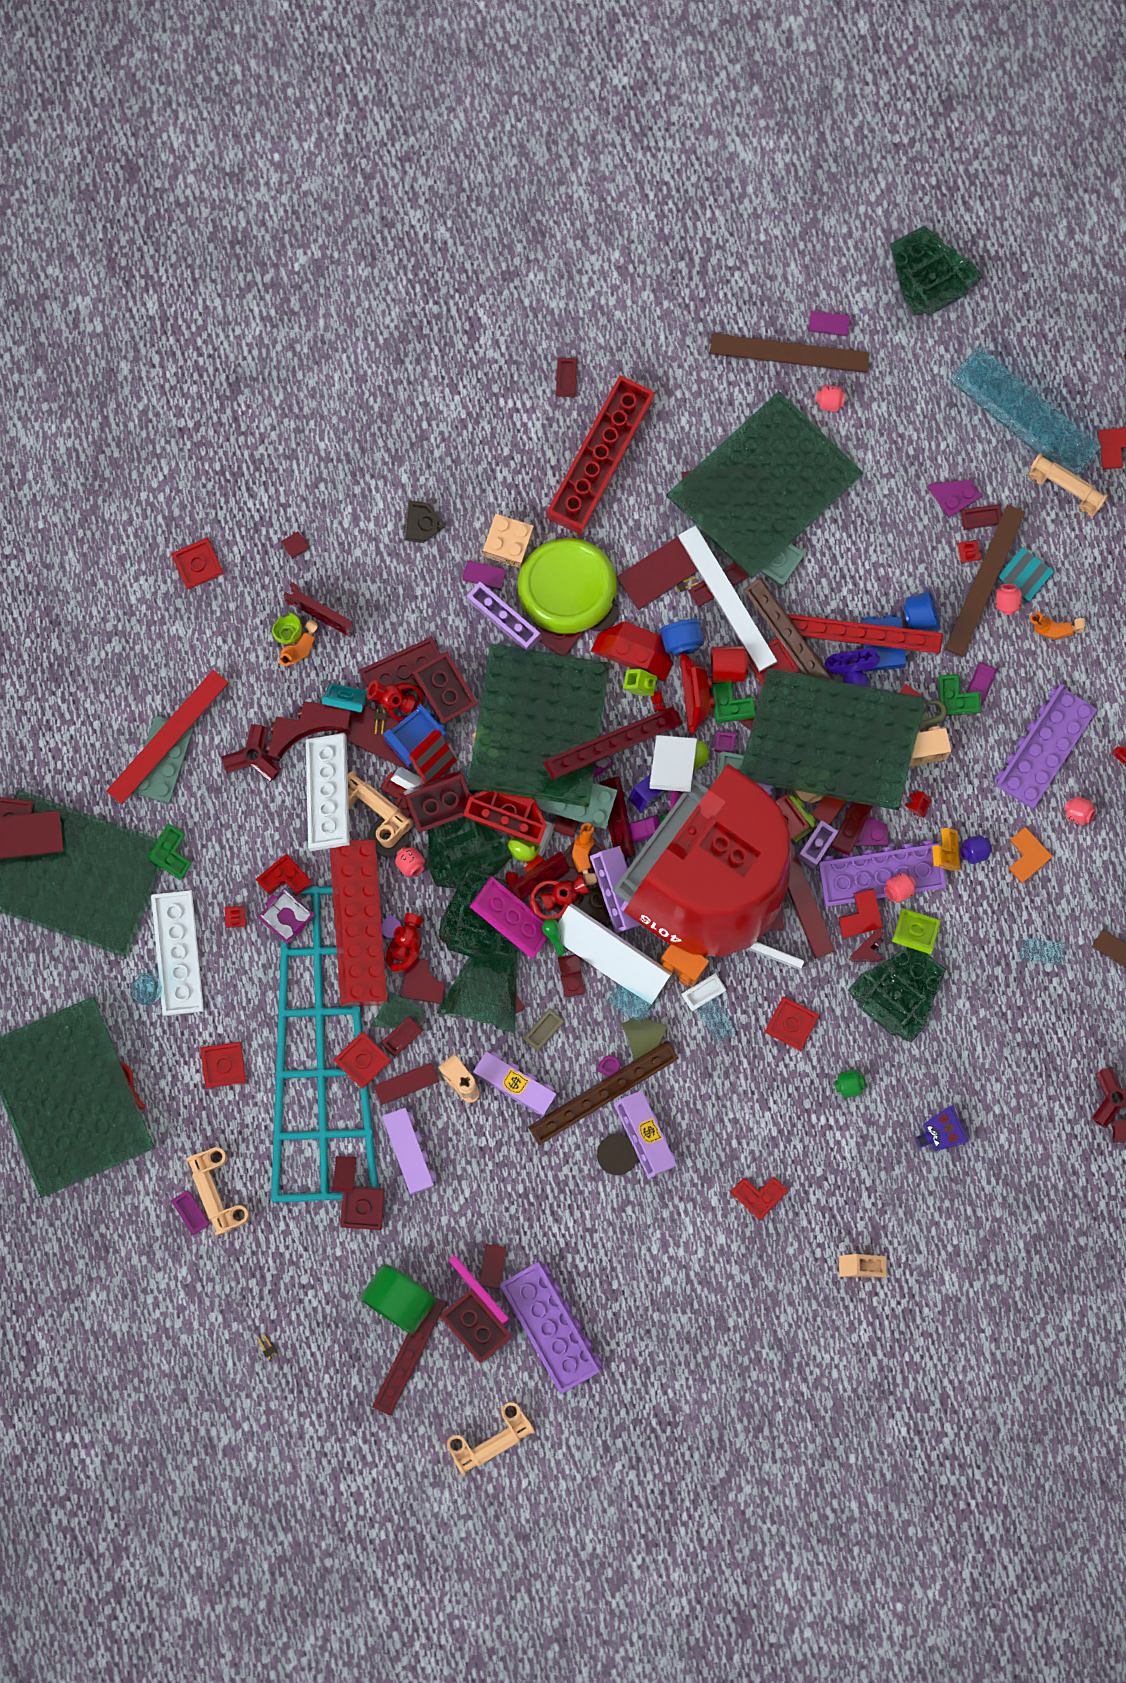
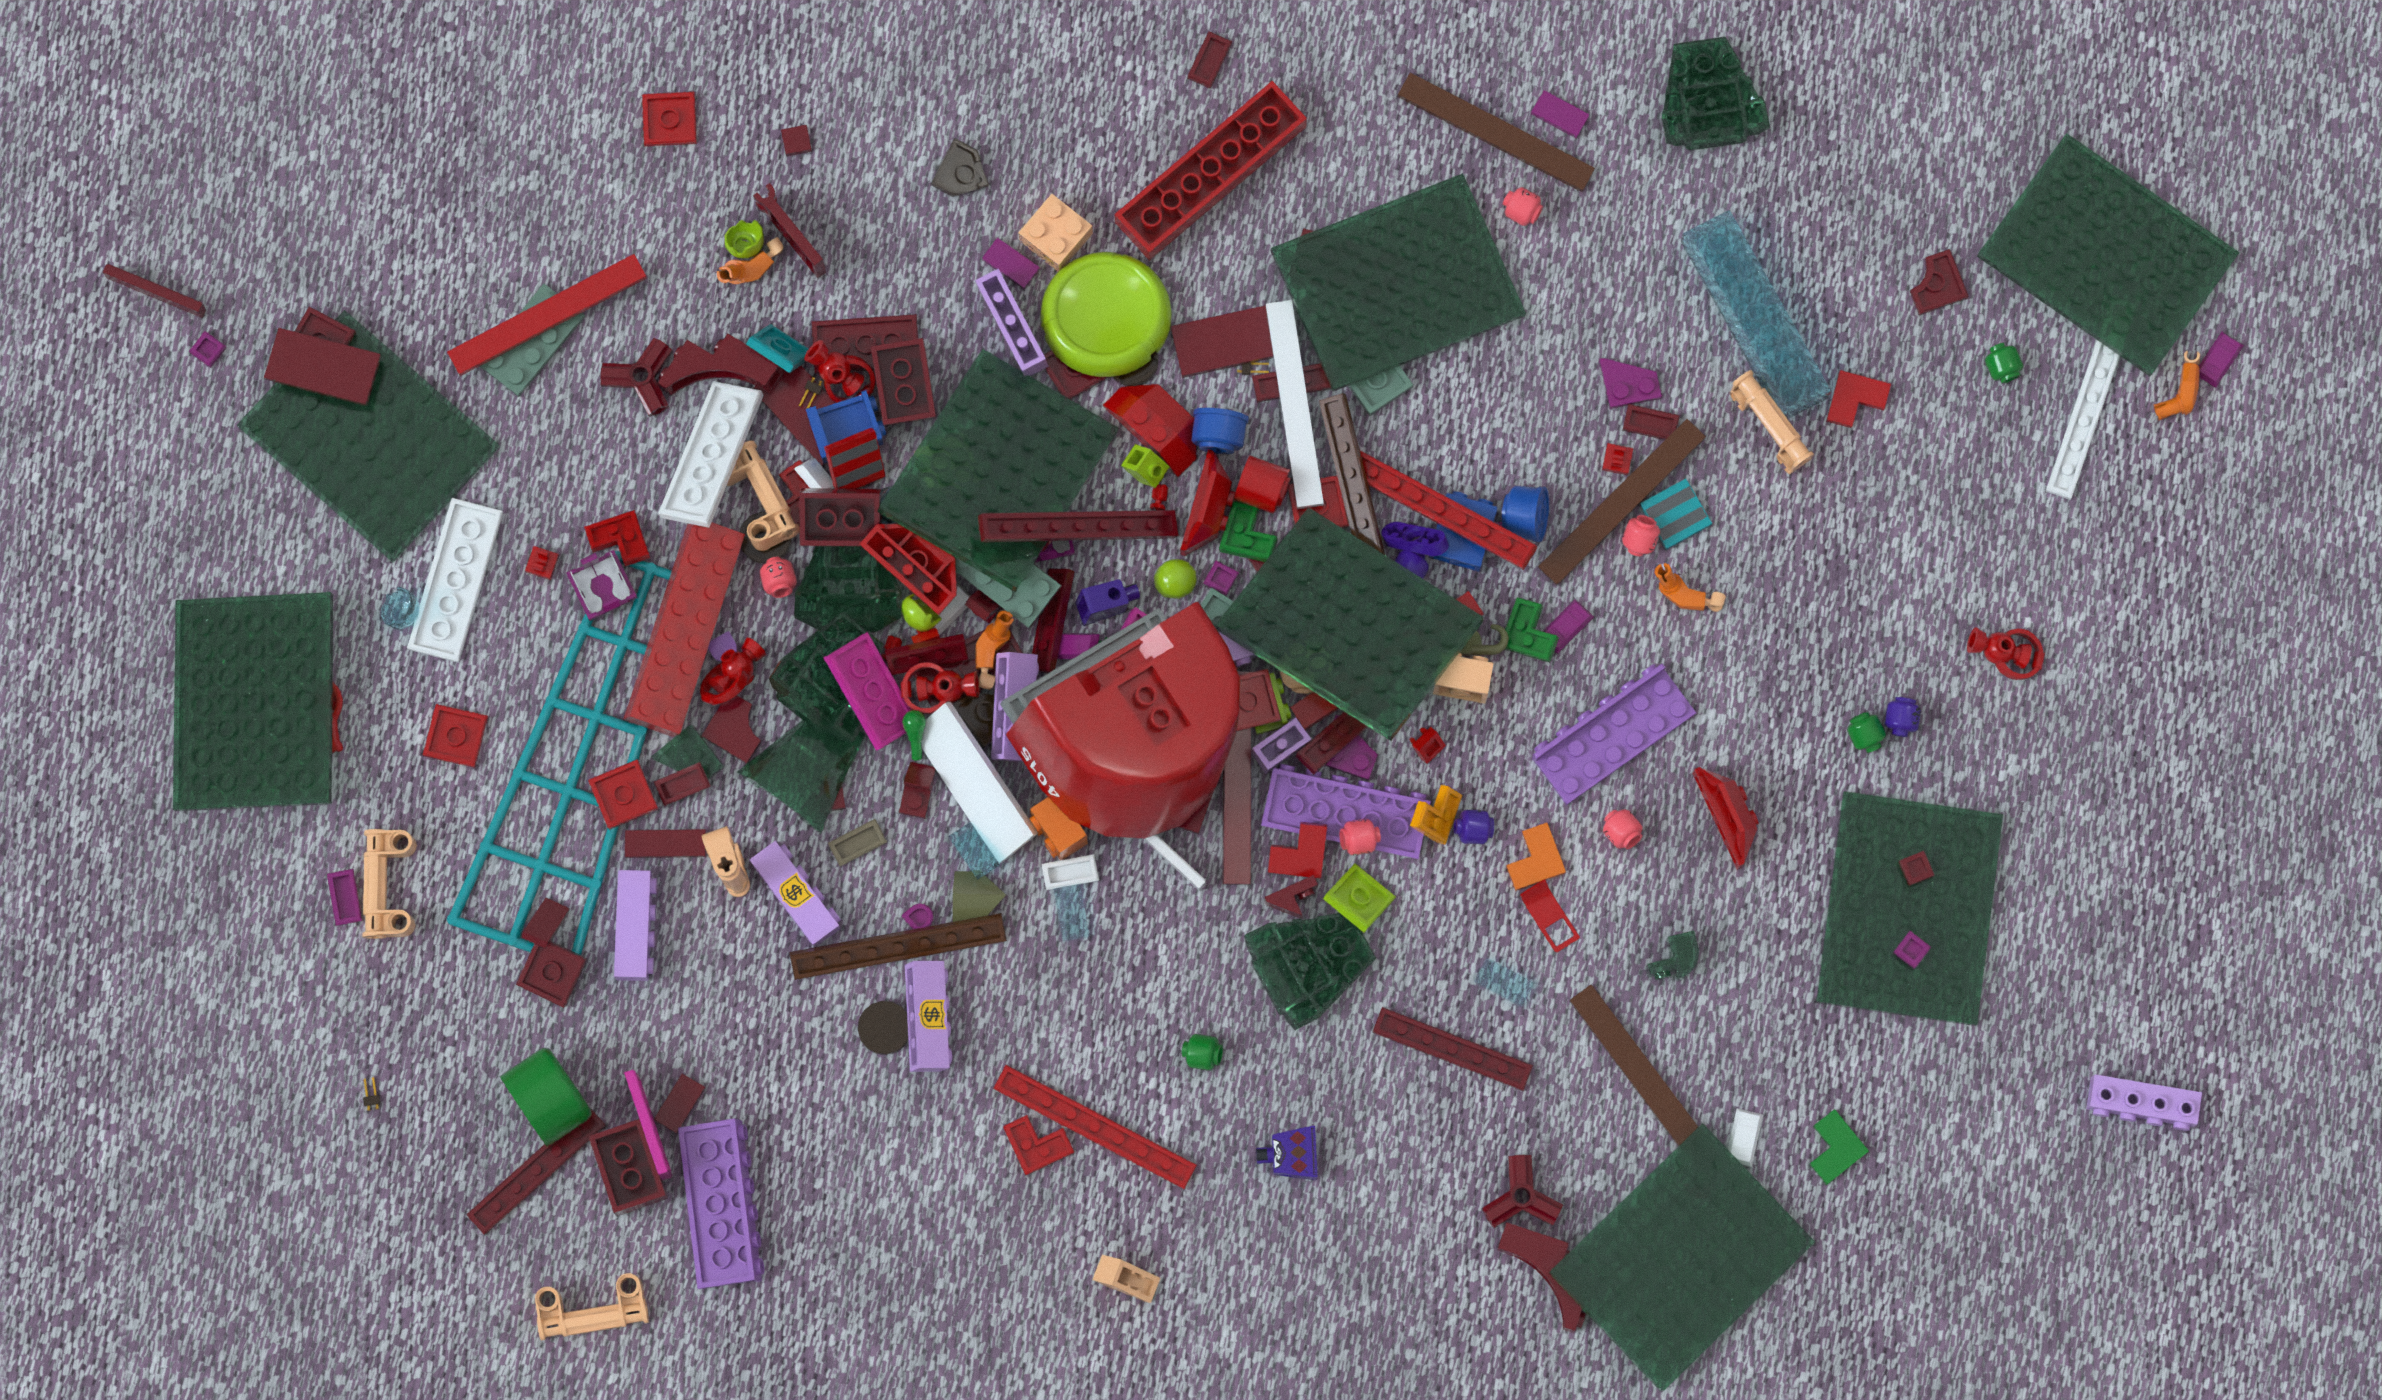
camera: 25 degrees right, 0 degrees up
green tile [147,823,192,880] -> none
white tile [650,735,697,792] -> none
red tile [764,996,819,1052] -> none
none -> red tile [993,1065,1197,1189]
none -> dark red tile [1372,1007,1533,1091]
none -> red piece [1520,879,1580,952]

